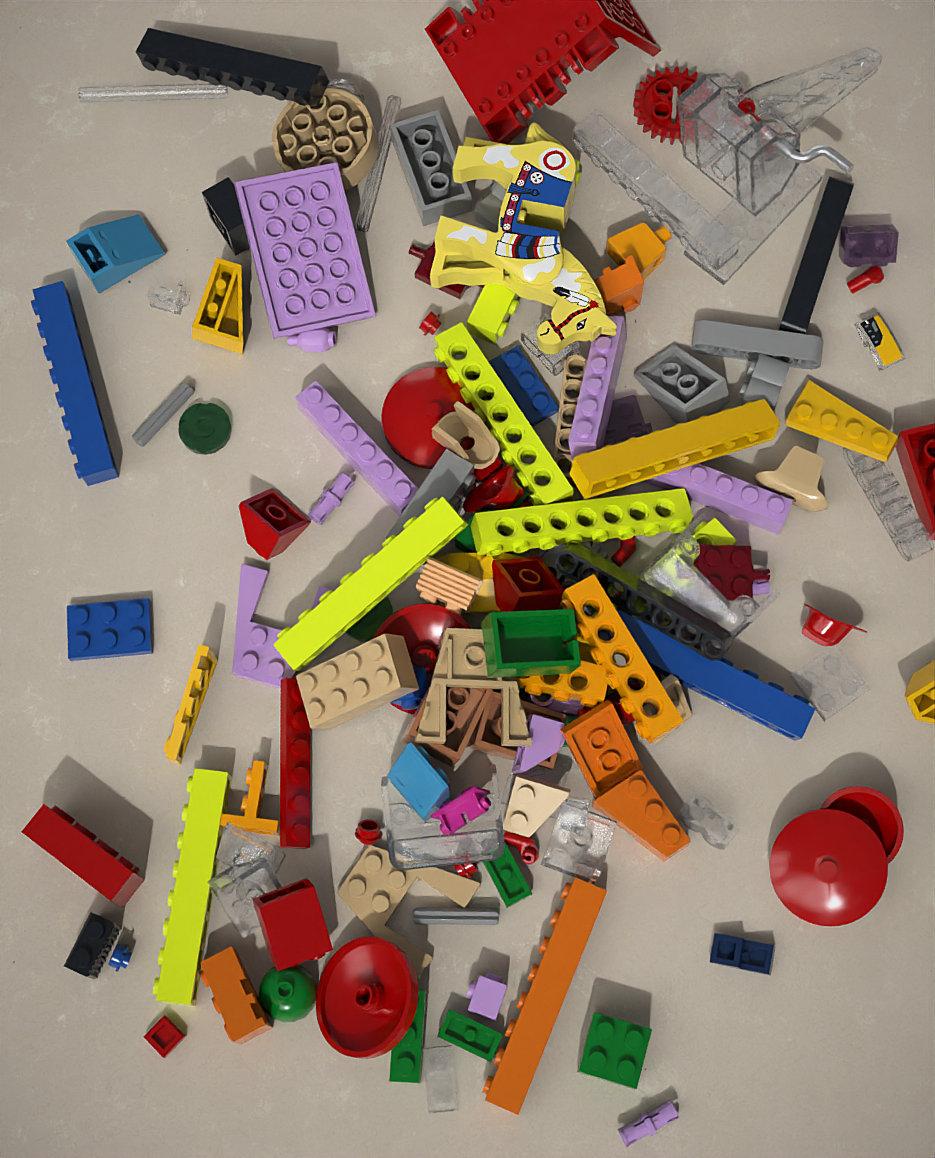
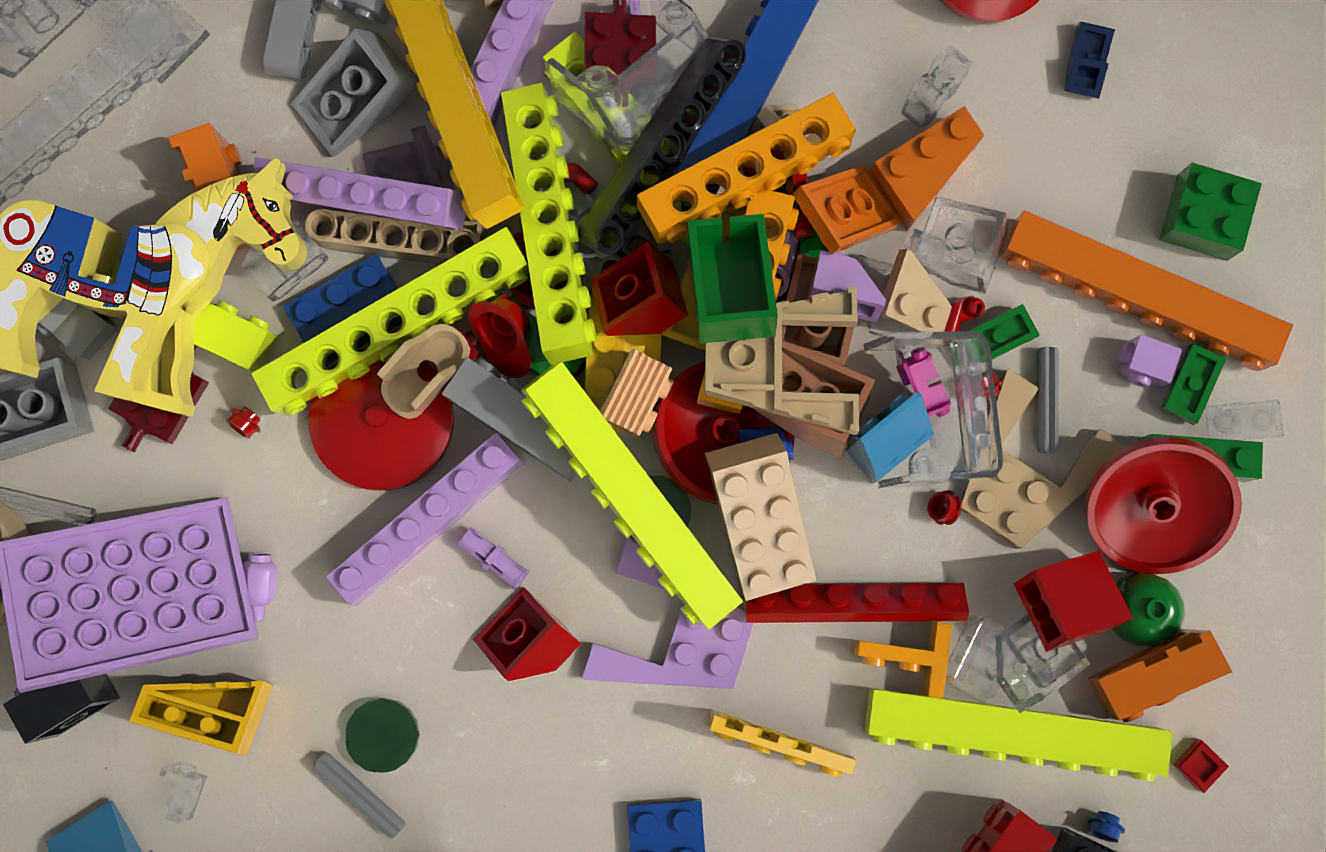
camera: 90 degrees left, 10 degrees up
light orange torso [606,223,671,280] -> none
lavender pin [617,1100,679,1147] -> none

